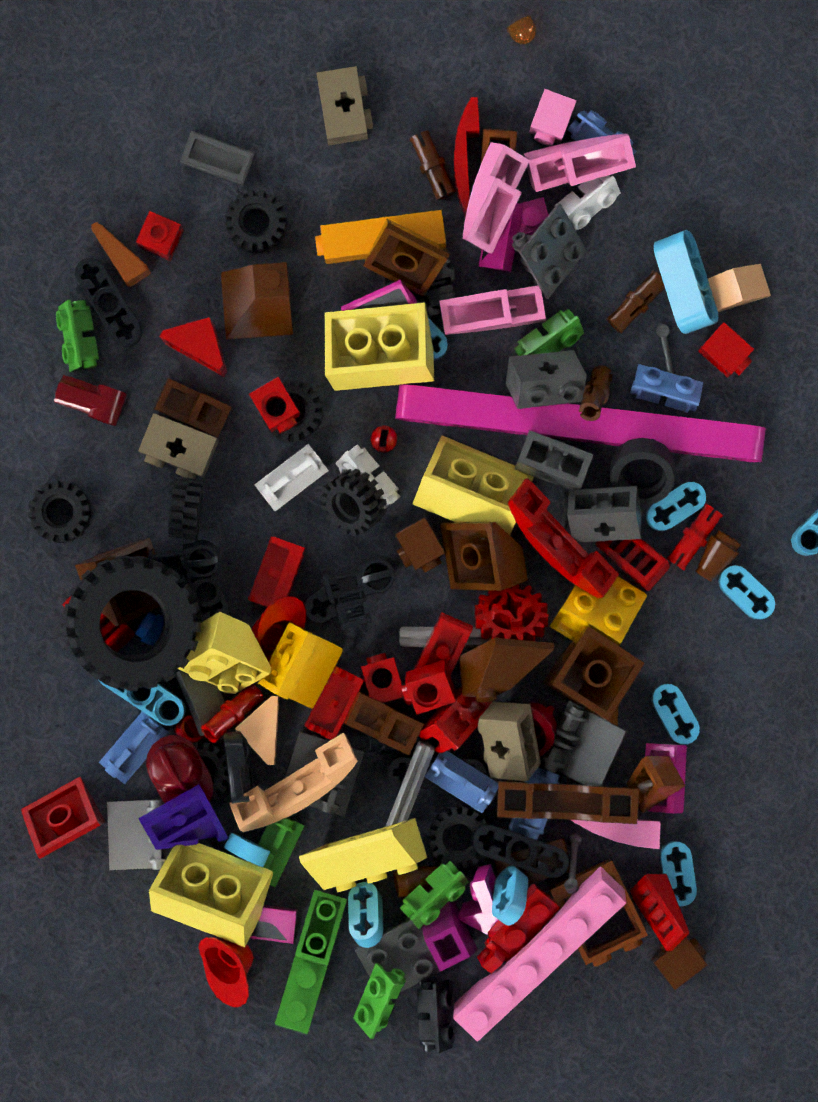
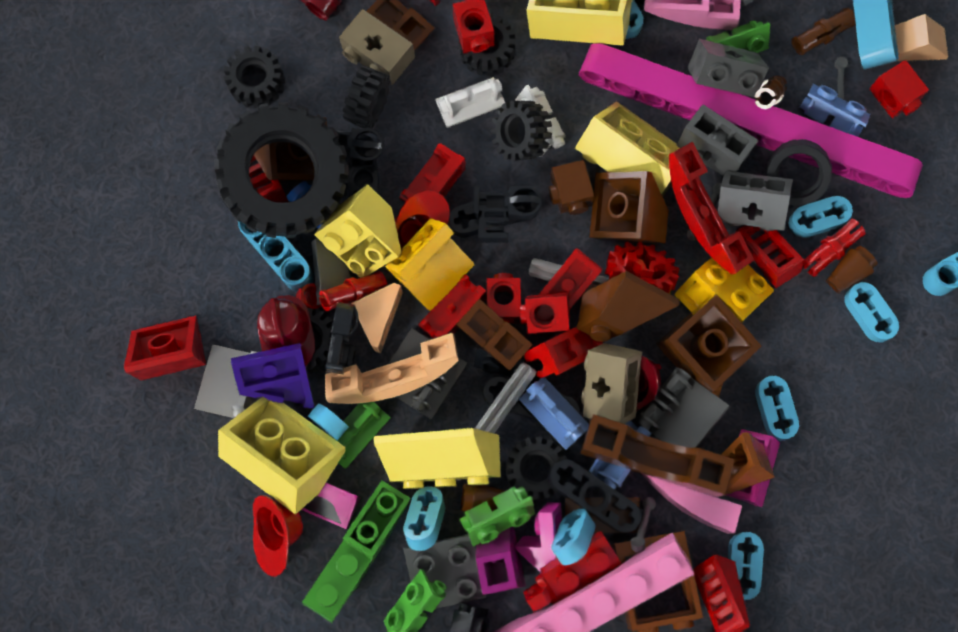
camera: 20 degrees right, 10 degrees down
medium blue hinge [99,712,169,784] -> none
red hinge [371,425,398,453] -> none

